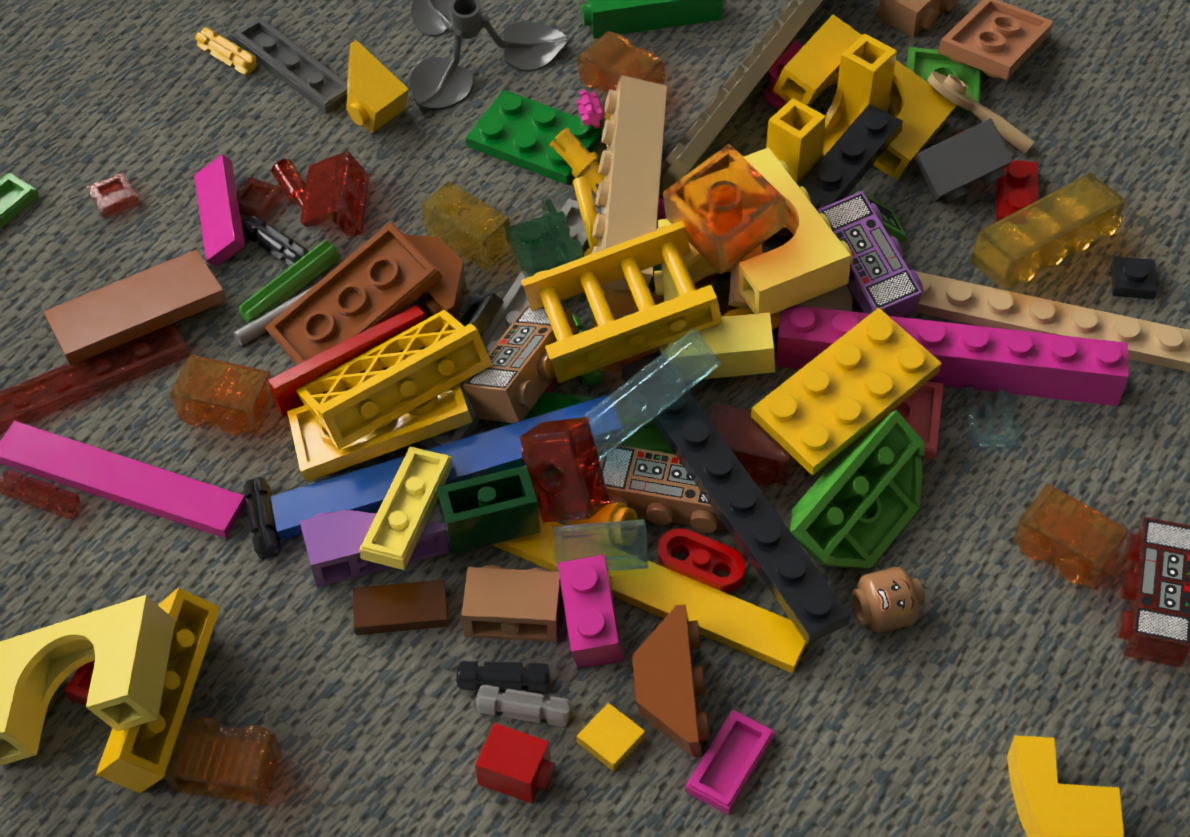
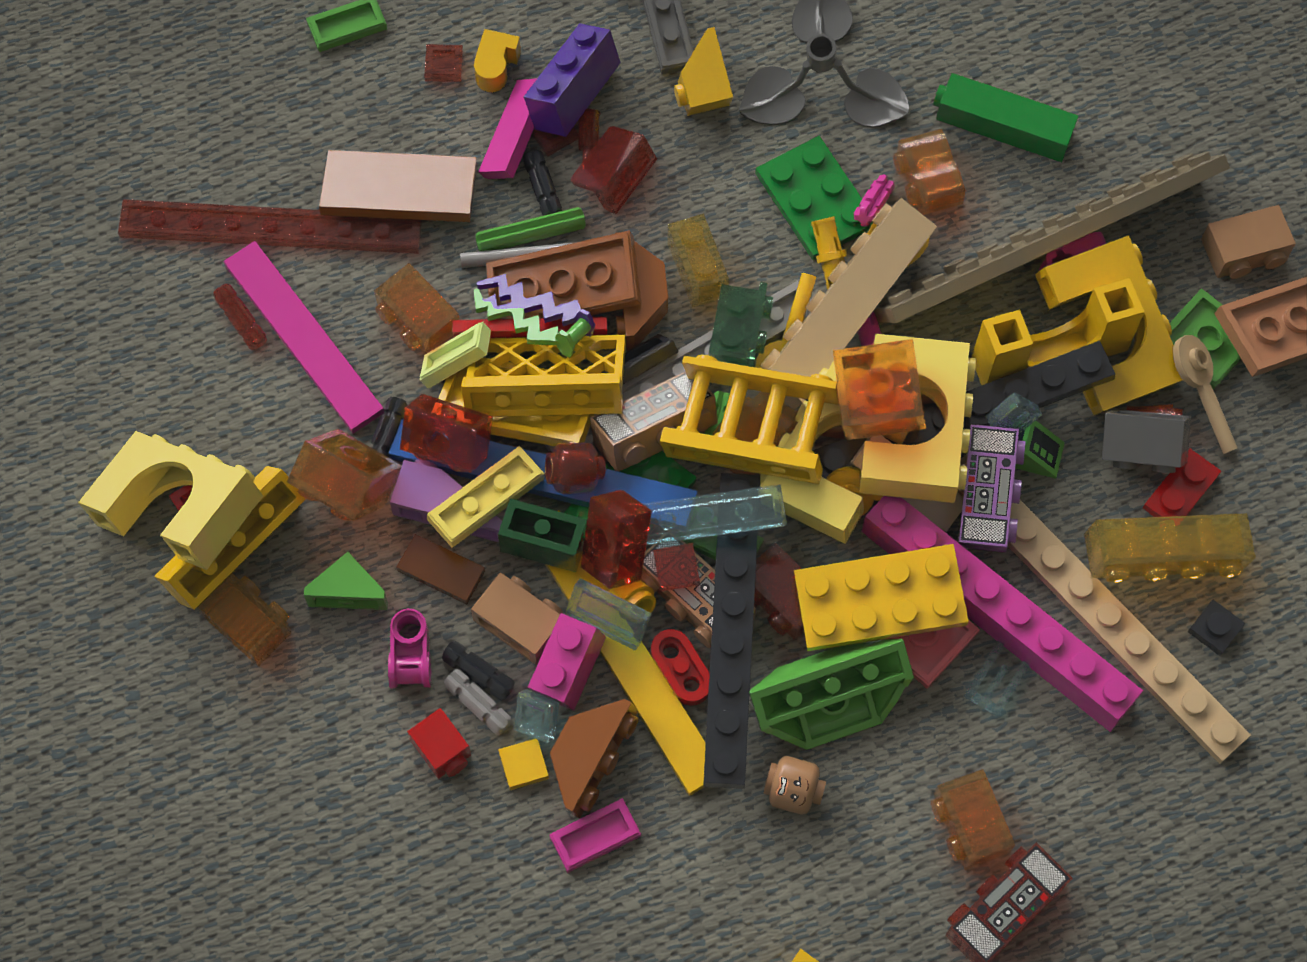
camera: 30 degrees right, 15 degrees up
none -> clear orange brick [287,429,402,521]
none -> bright green slope [304,552,388,610]
none -> dark pink piece [388,608,431,689]
none -> clear red brick [400,393,493,473]
none -> yellowish green tile [420,322,491,389]
none -> yellow leg [474,29,521,92]
none -> piece [474,274,595,358]
none -> clear light blue tile [514,689,559,743]
none -> dark purple brick [524,23,621,137]
none -> clear red head [545,442,606,494]
none -> clear red tile [653,543,700,592]
none -> clear light blue tile [986,392,1042,435]

